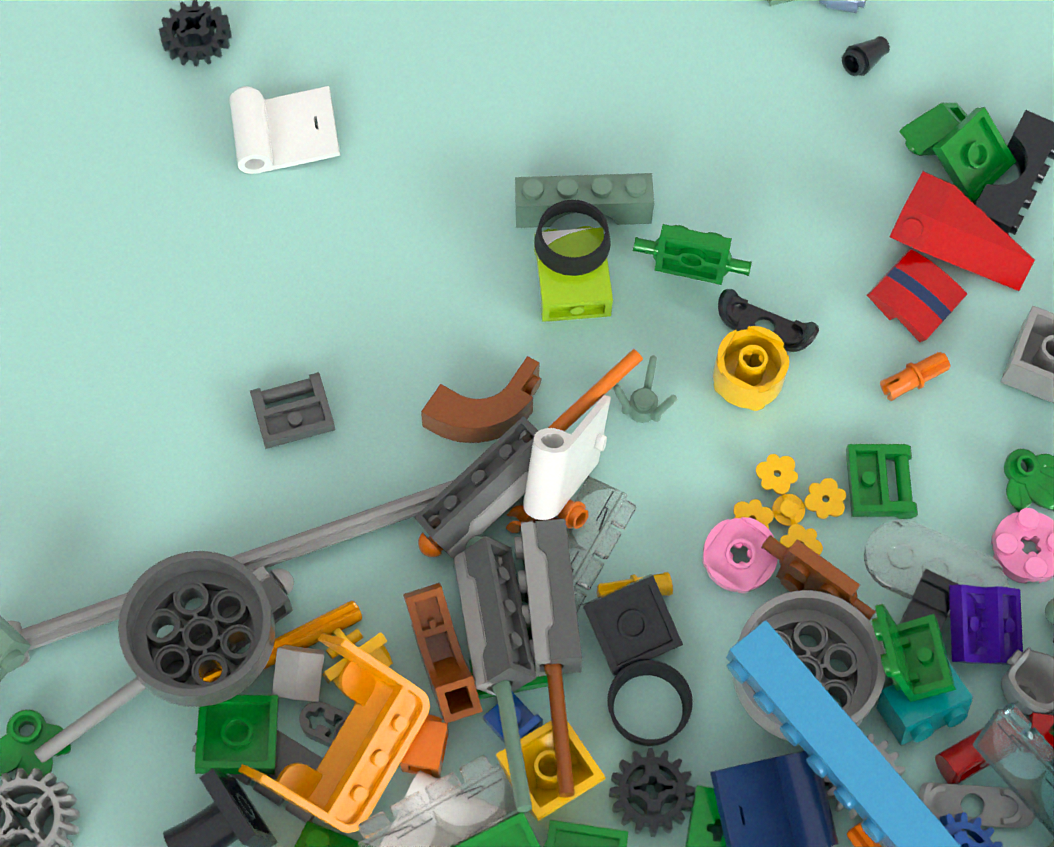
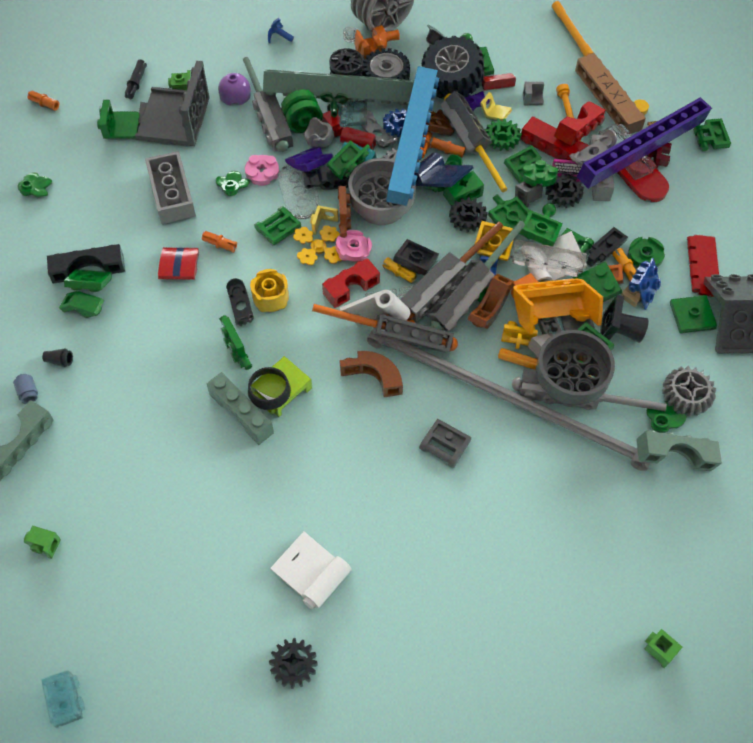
camera: 130 degrees left, 5 degrees down
black tyre [608,660,693,746] -> none
sand green plant [613,355,677,423] -> none
wedge [889,171,1035,291] -> none
none -> light yellow bracket [310,205,339,235]
none -> red arch [322,258,380,308]

